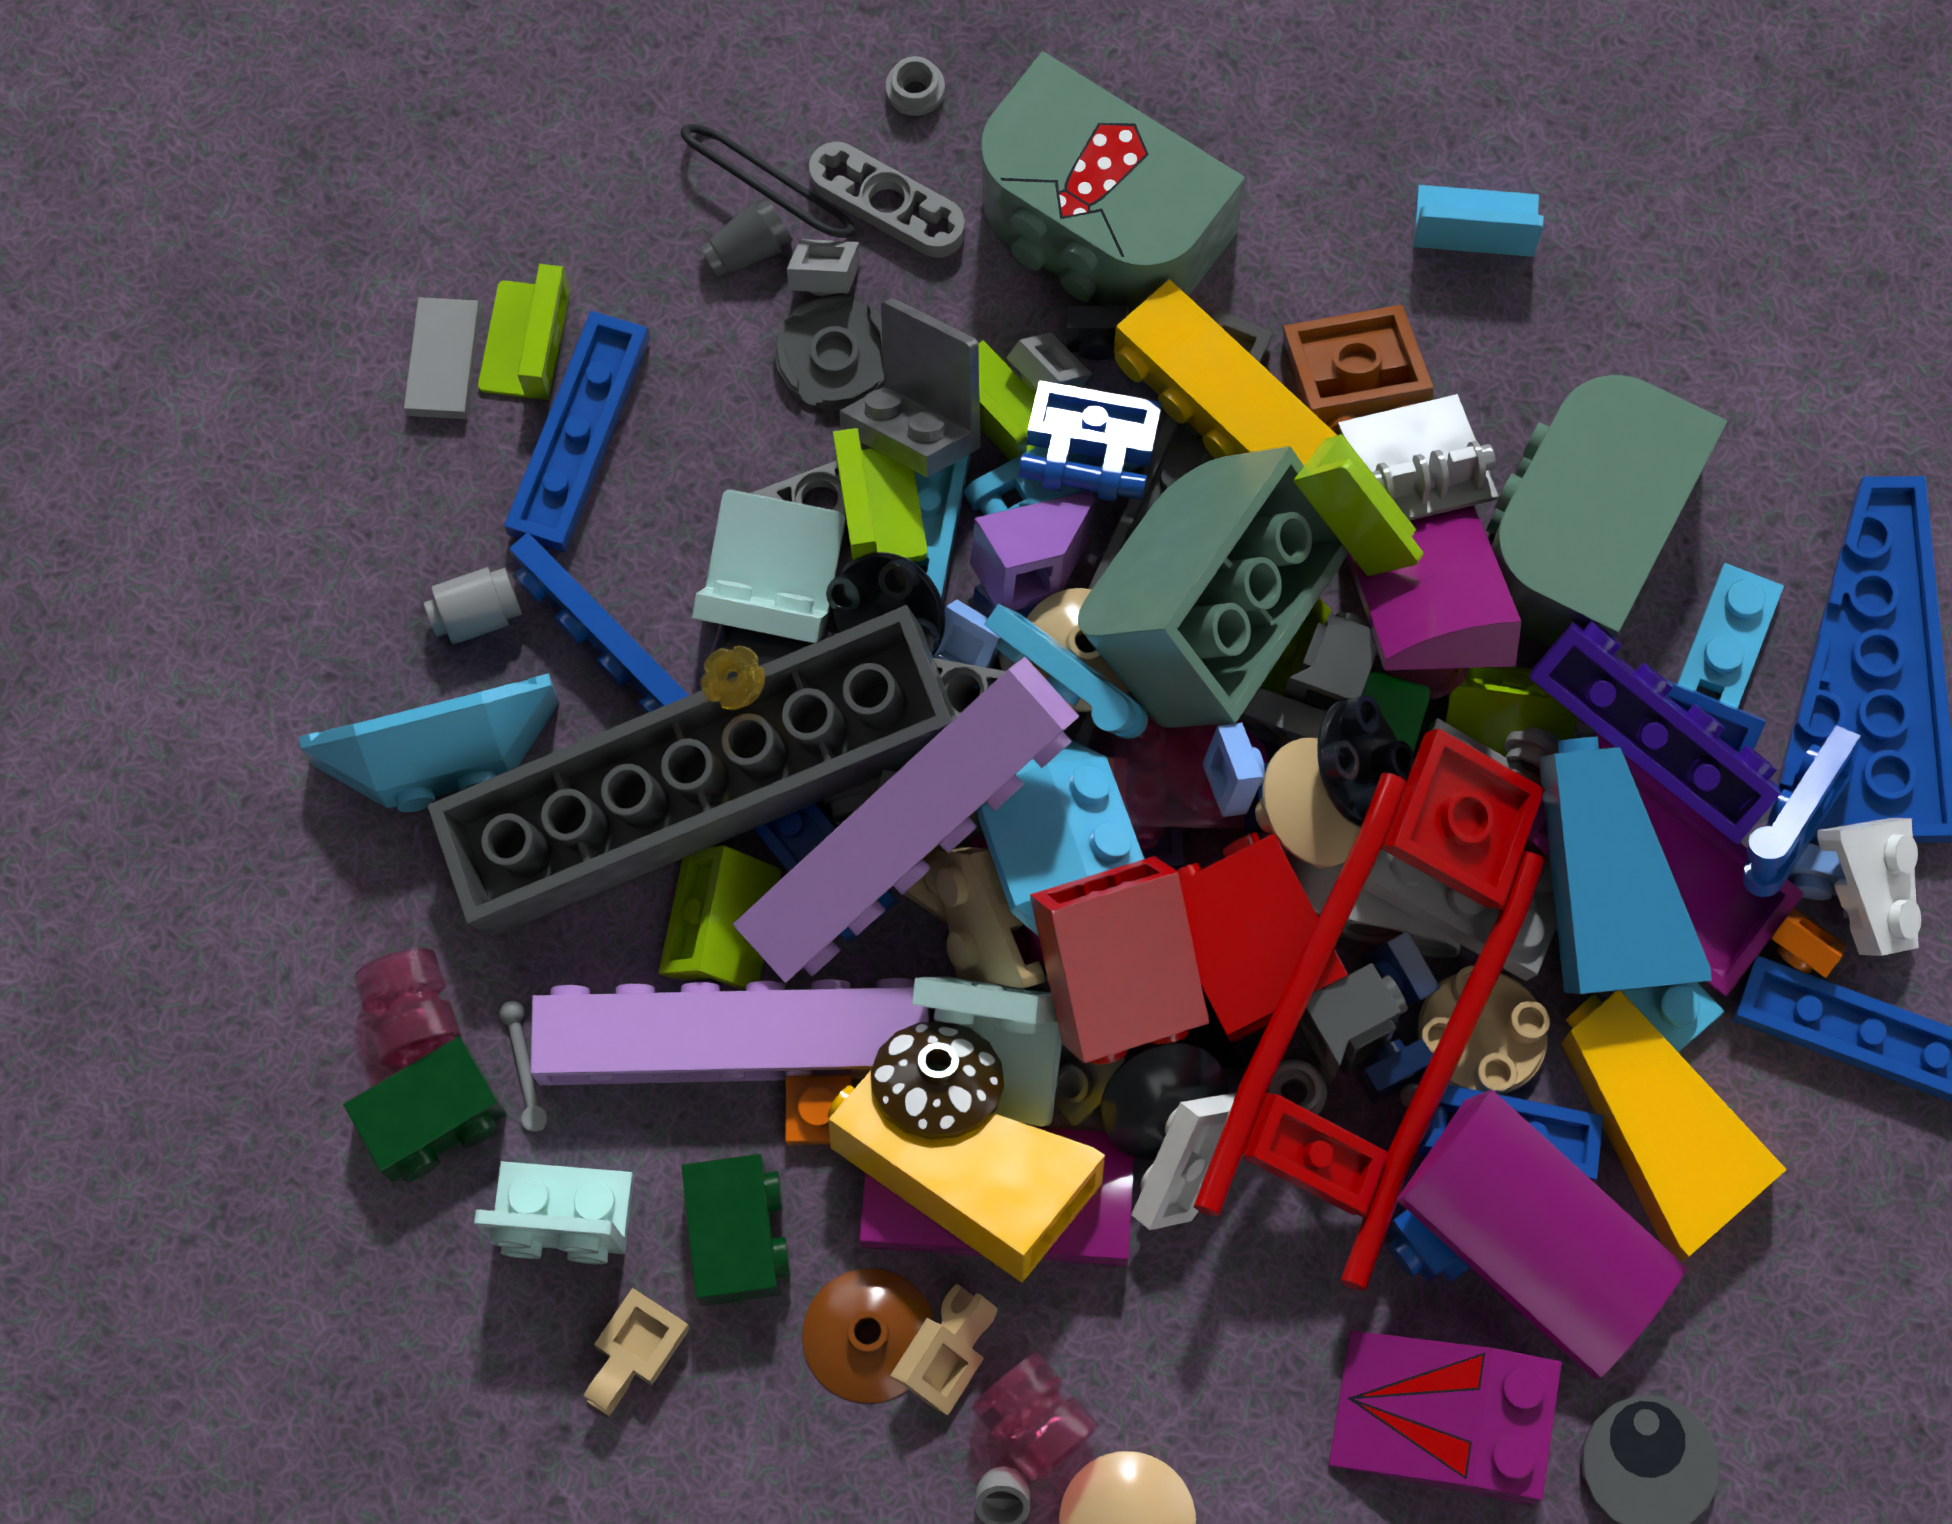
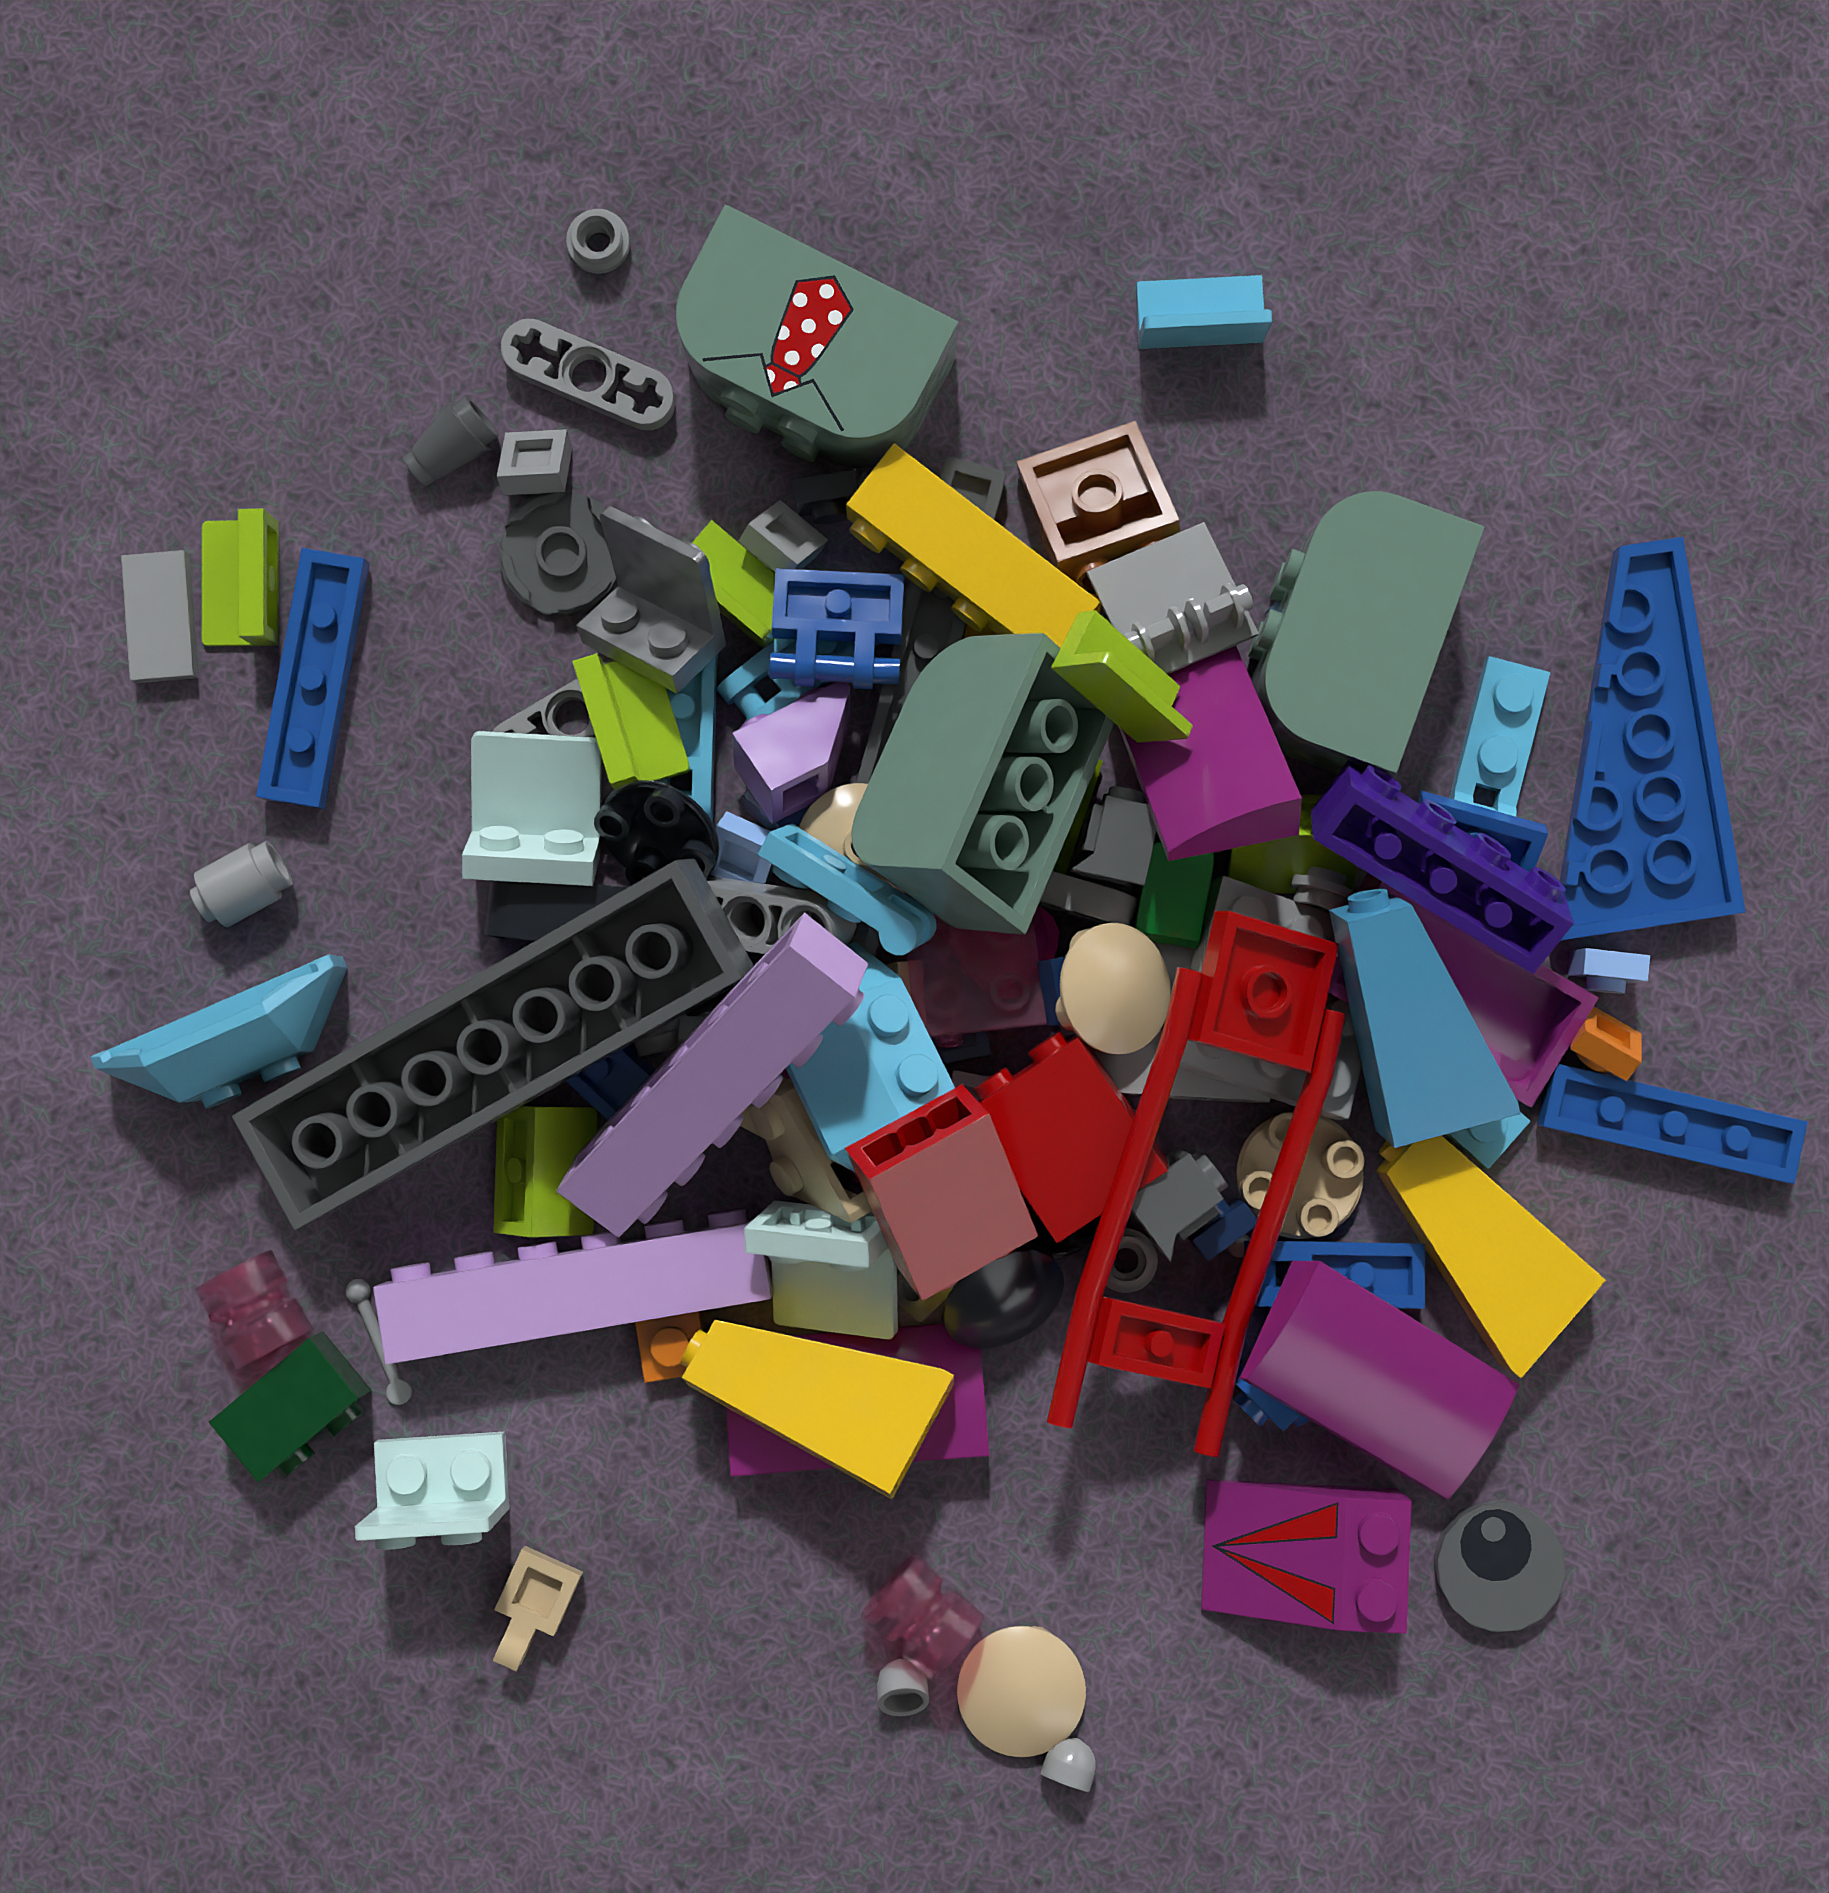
camera: 10 degrees left, 15 degrees up
blue plate [509,532,690,714] -> none
black piece [681,124,855,238] -> none
dark green brick [681,1154,791,1306] -> none
clear yellow plate [701,646,765,710] -> none
dark orange dish [802,1268,934,1403] -> none
dark brown dish [871,1021,1004,1139] -> none
tan plate [890,1284,998,1416] -> none
white wing [1131,1093,1236,1230] -> none
light blue plate [1202,723,1265,817] -> none
black dish [1317,695,1415,827] -> none
dark blue plate [1359,931,1440,1006] -> none
plate [1742,725,1861,897] -> none
white wing [1817,818,1921,956] -> none

